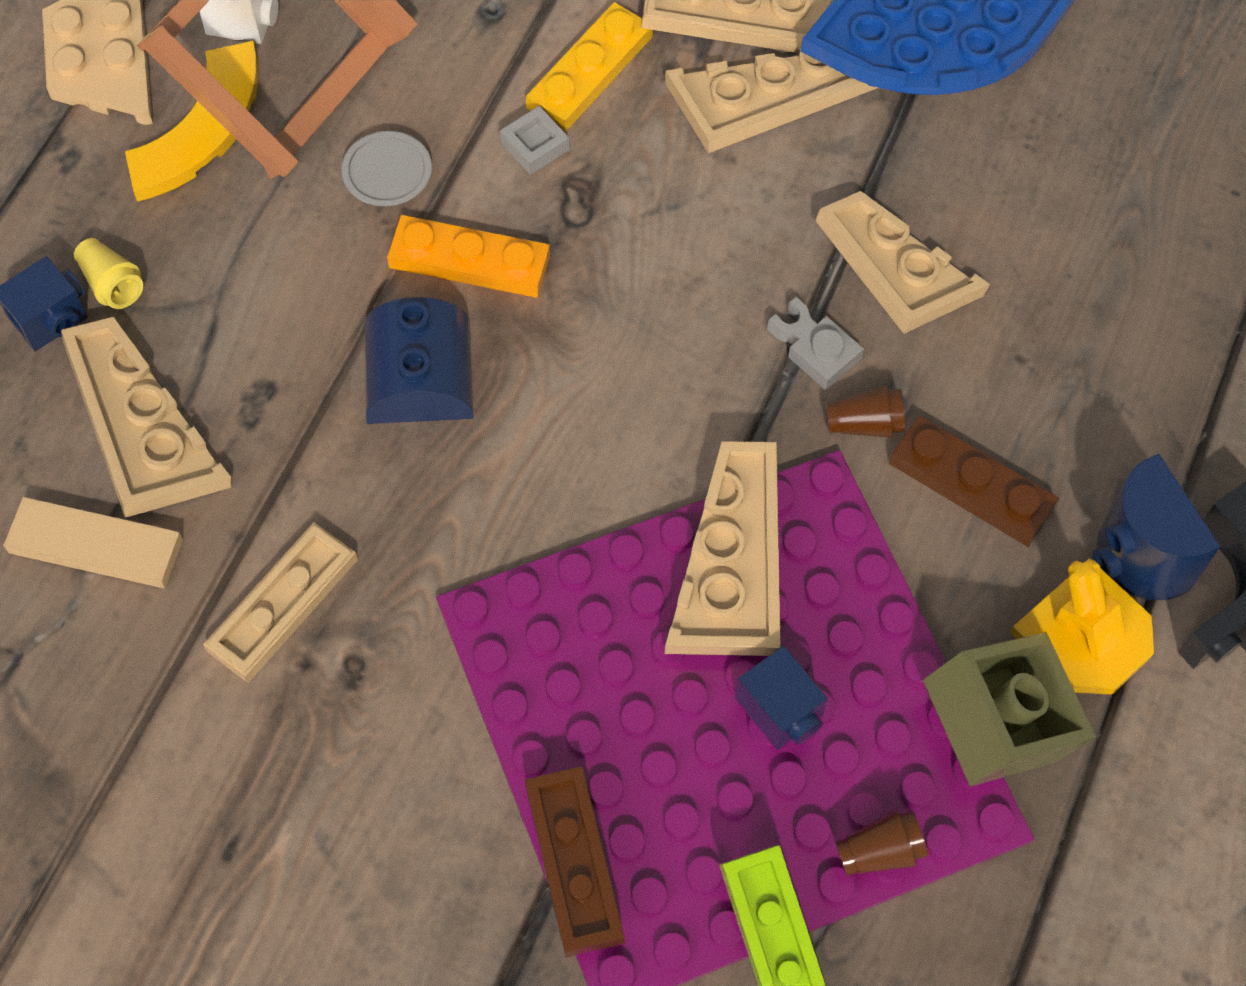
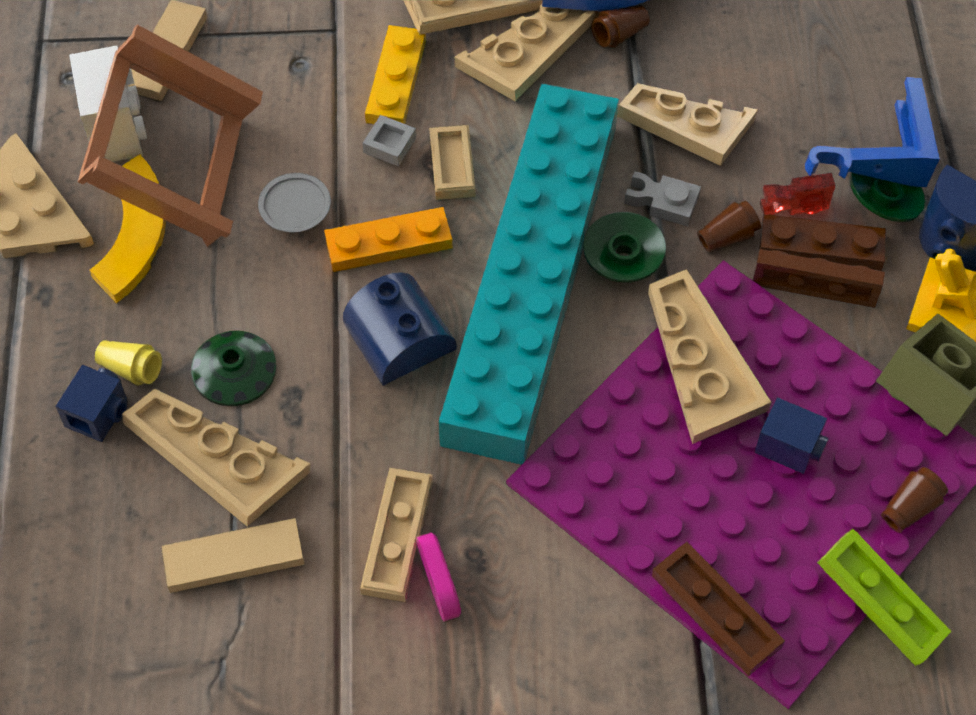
camera: 25 degrees left, 5 degrees down
none -> dark green dish [191,331,277,406]
none -> dark pink tile [416,532,461,622]
none -> tan tile [429,125,476,200]
none -> teal brick [439,83,619,465]
none -> dark green dish [583,212,666,283]
none -> reddish brown cone [592,5,650,48]
none -> reddish brown plate [753,249,885,308]
none -> clear red plate [759,173,836,215]
none -> blue hinge [805,77,940,187]
none -> dark green dish [849,172,926,222]

